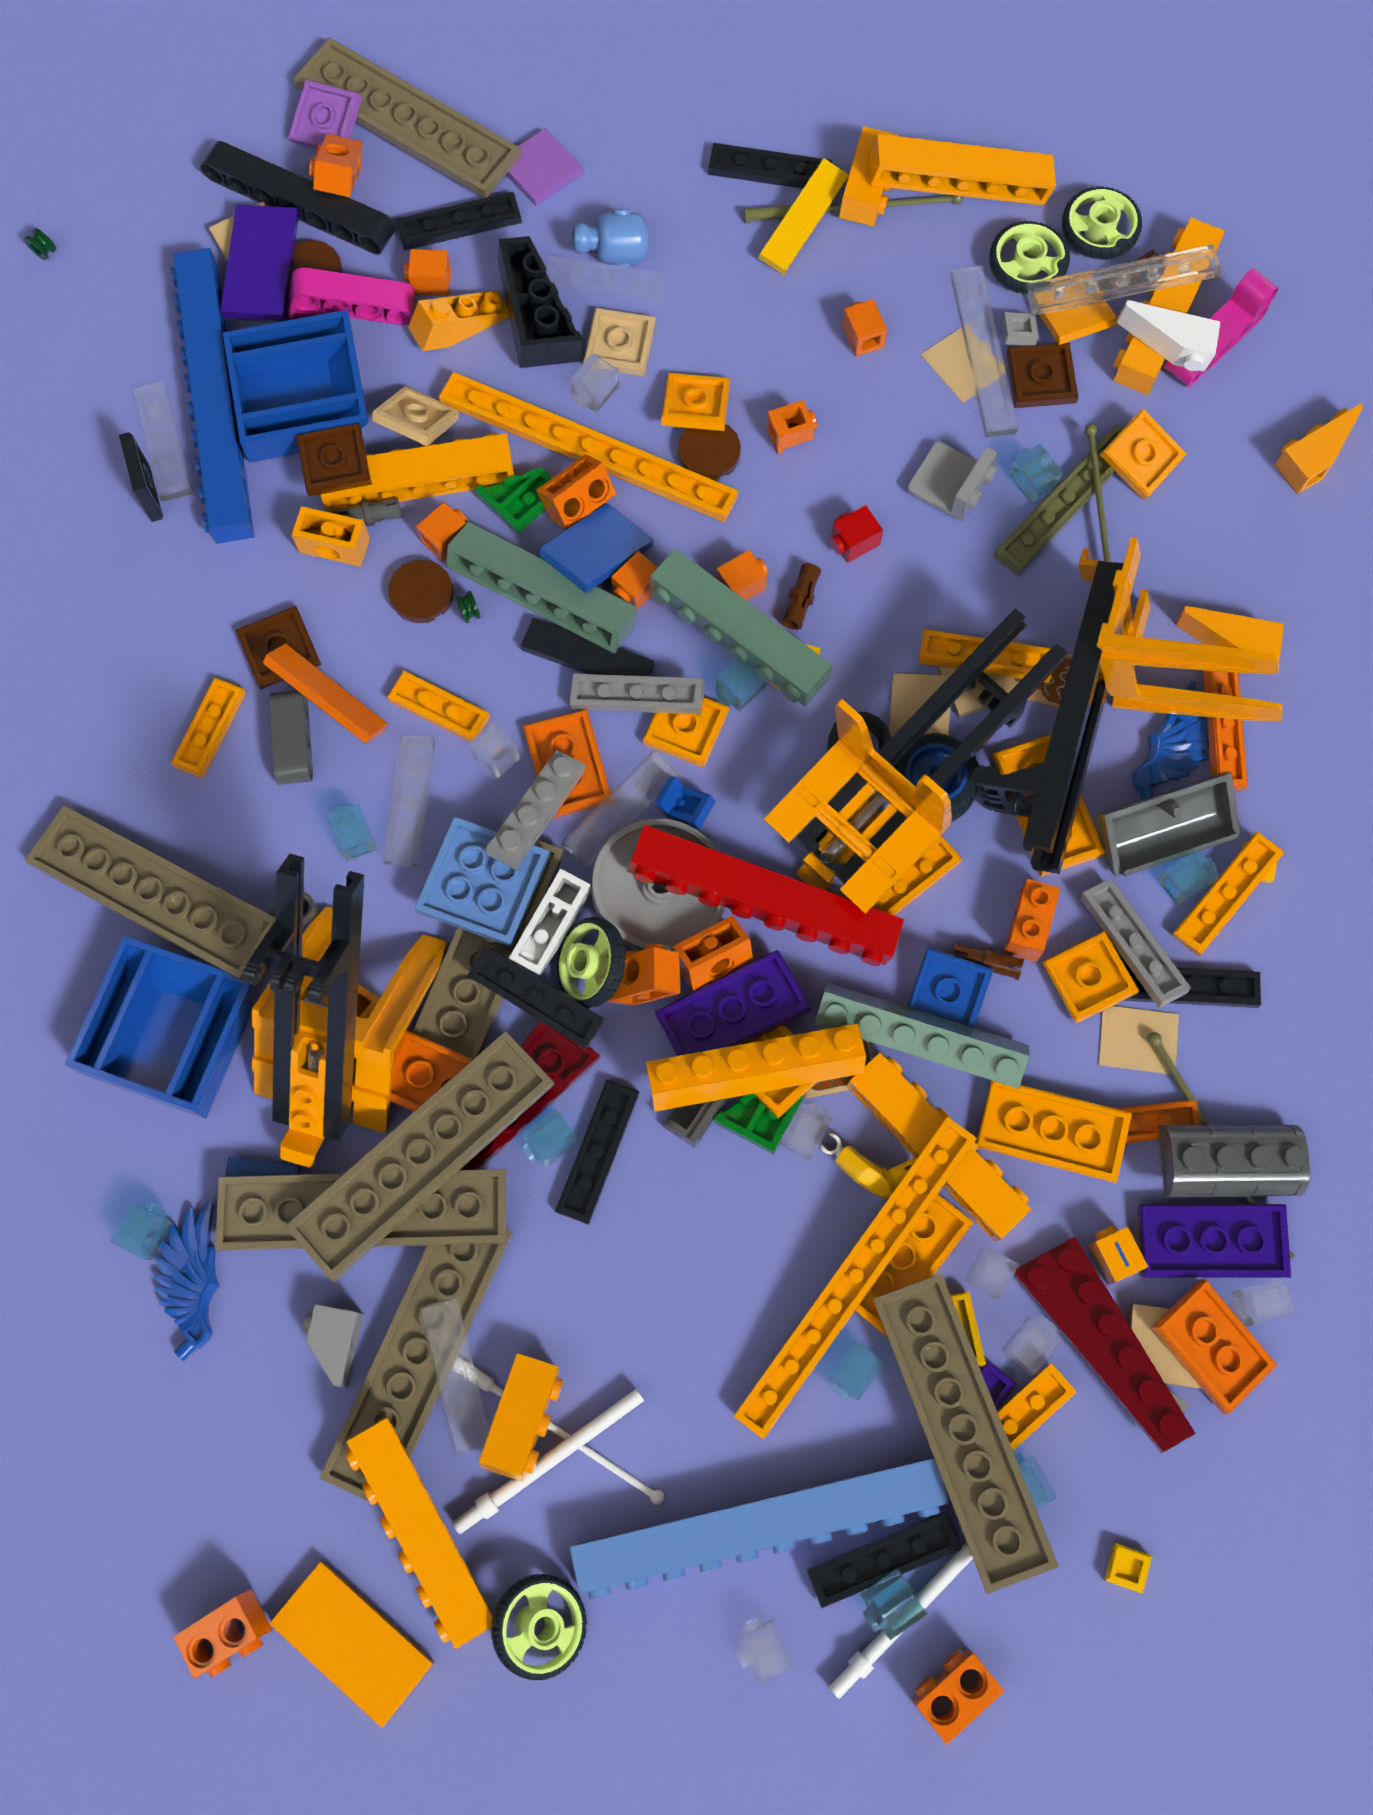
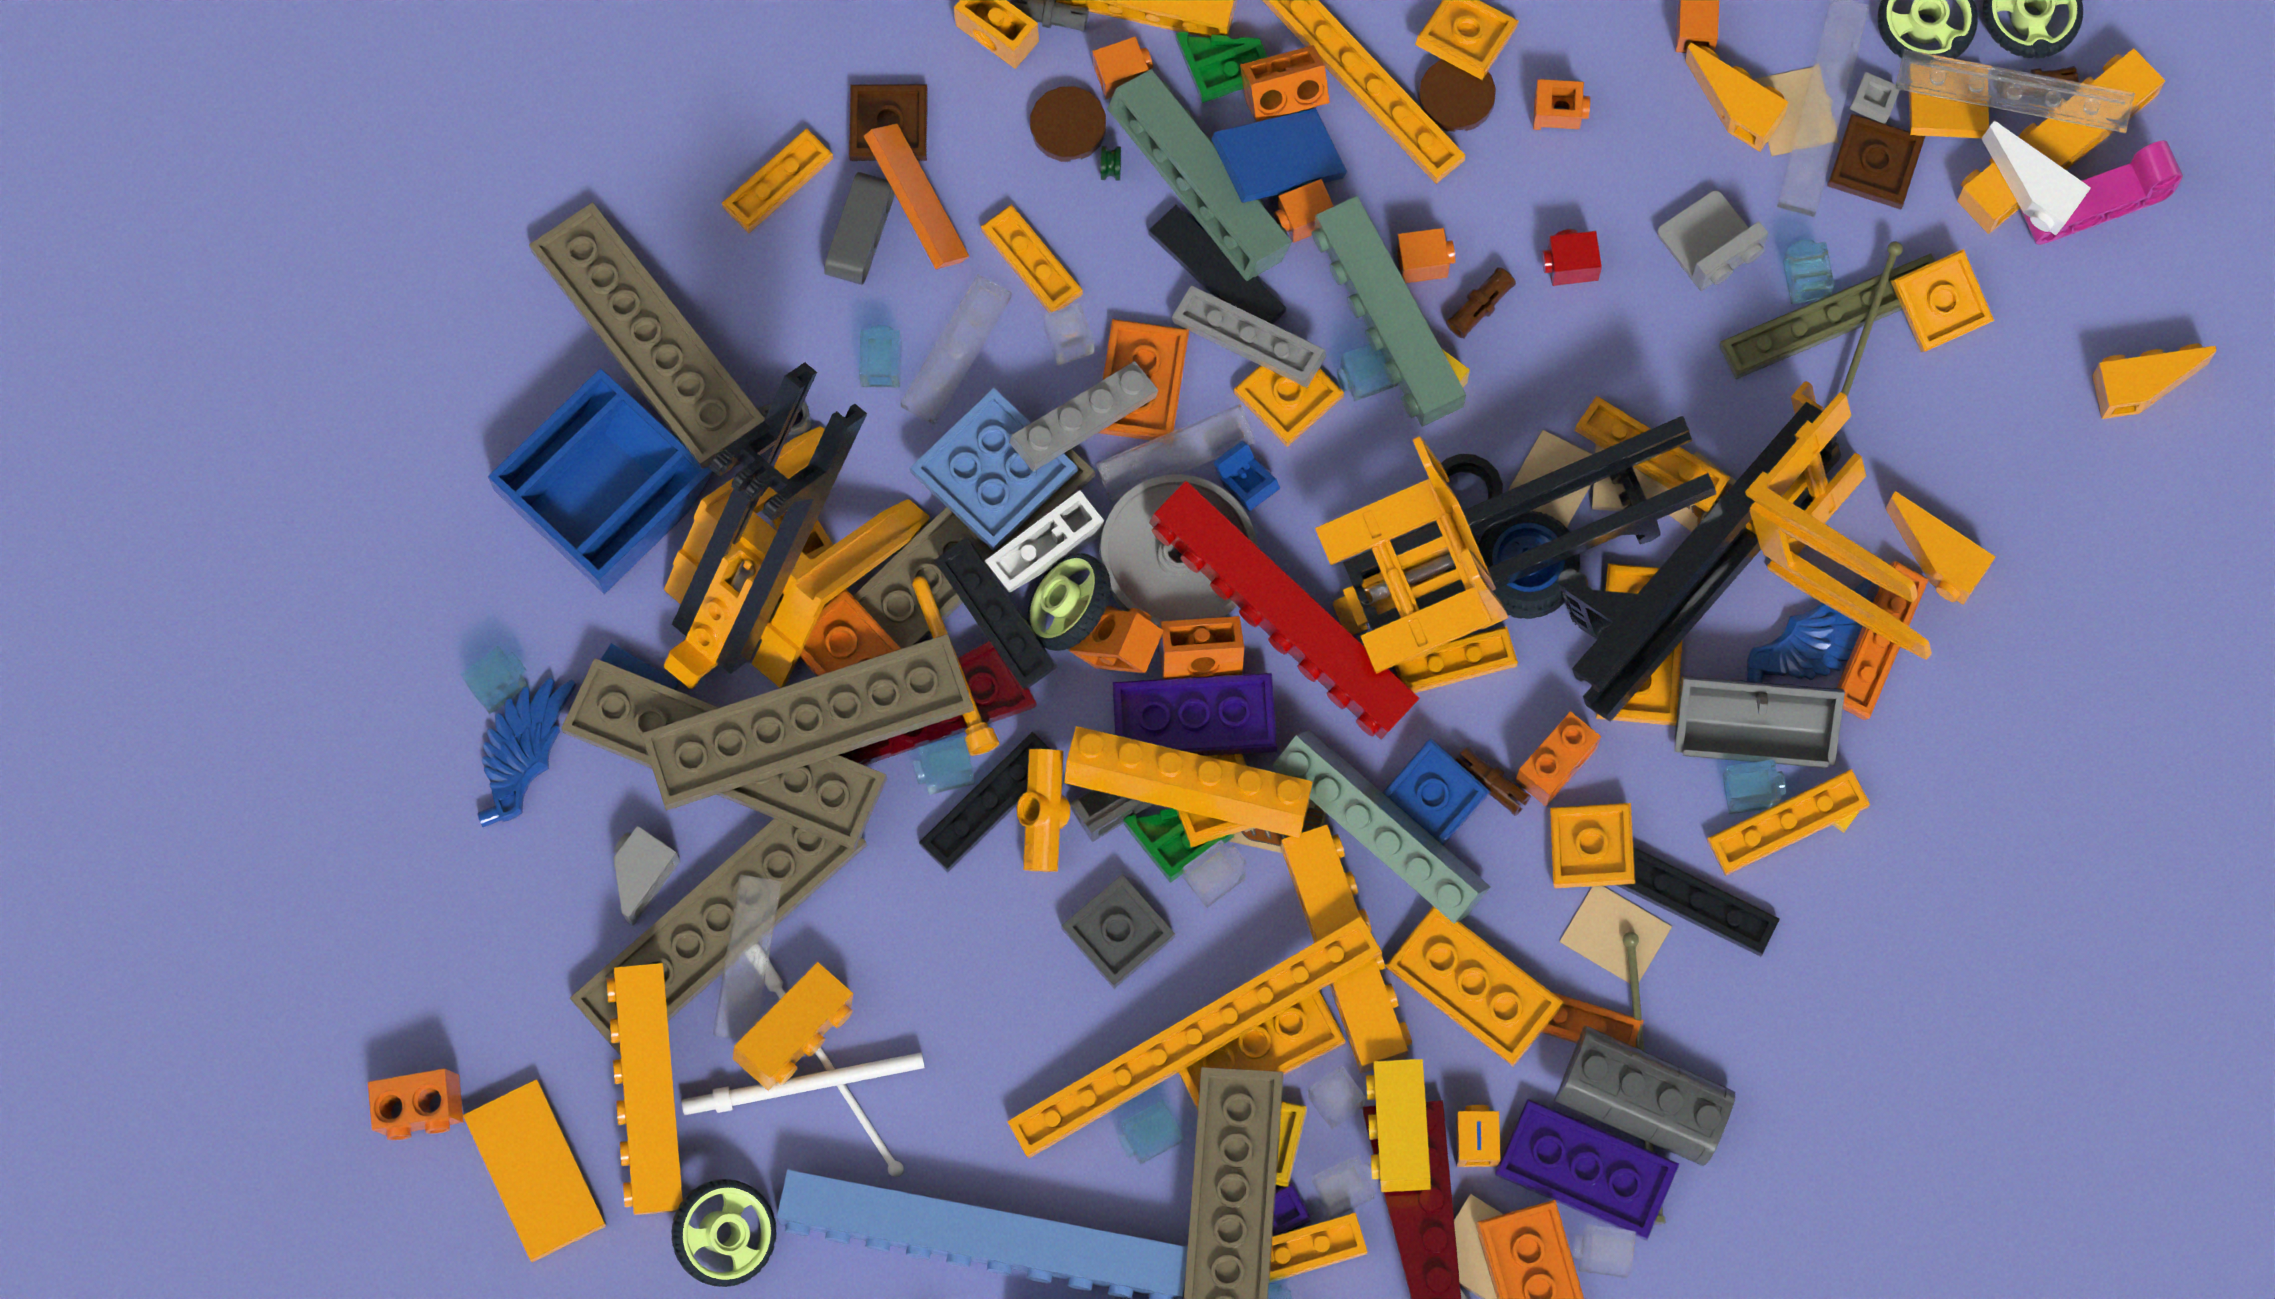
camera: 25 degrees right, 0 degrees up
yellow arm [820,1133,917,1199] -> none
light grey plate [1080,878,1191,1008] -> none
none -> light orange piece [912,576,1000,756]
none -> light orange piece [1017,749,1071,872]
none -> dark grey plate [1061,874,1175,989]
none -> yellow brick [1366,1059,1431,1192]
none -> light orange slope [1685,42,1789,152]

